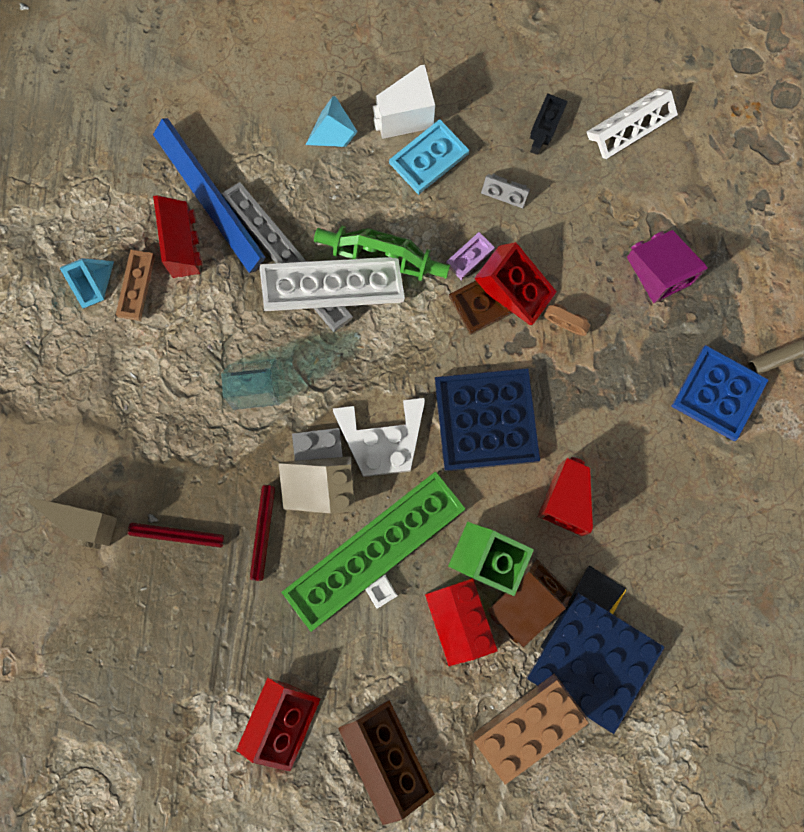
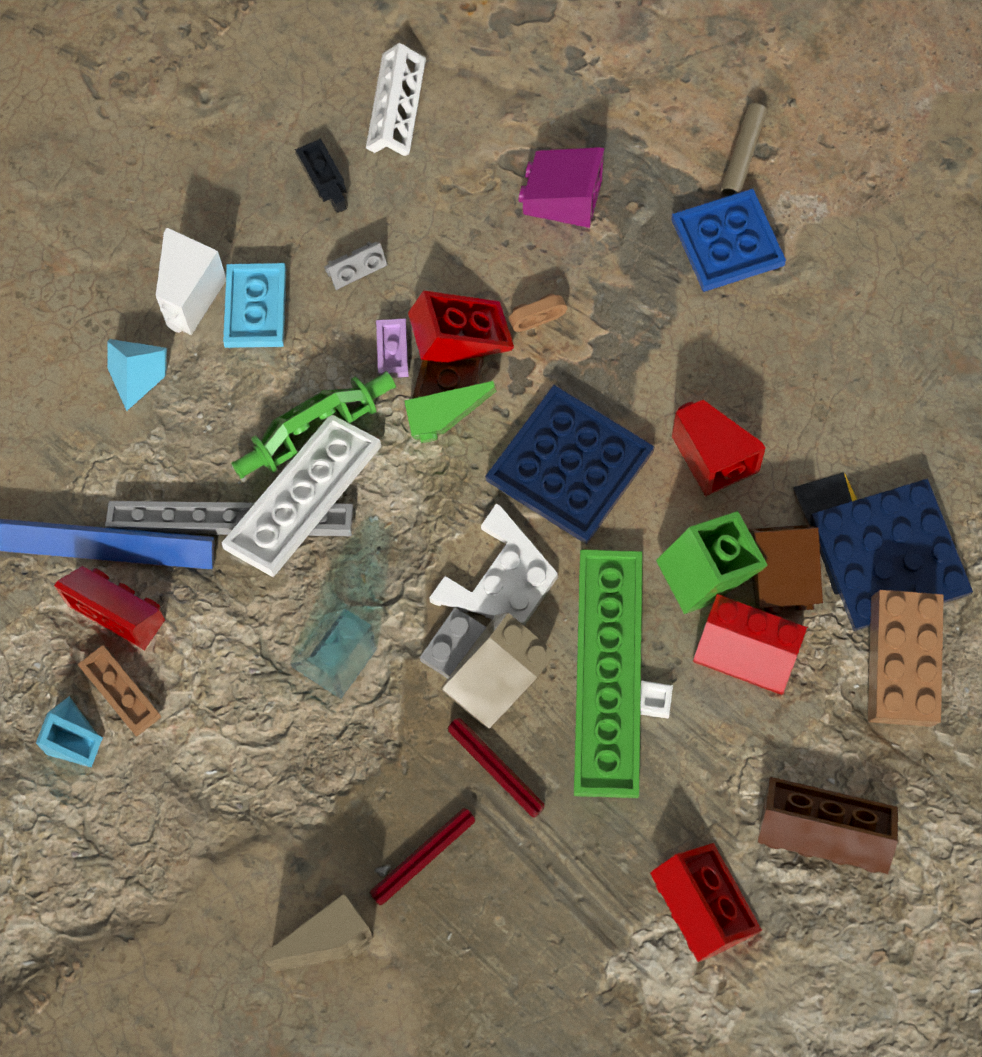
camera: 45 degrees left, 10 degrees down
none -> bright green slope [404,381,497,443]

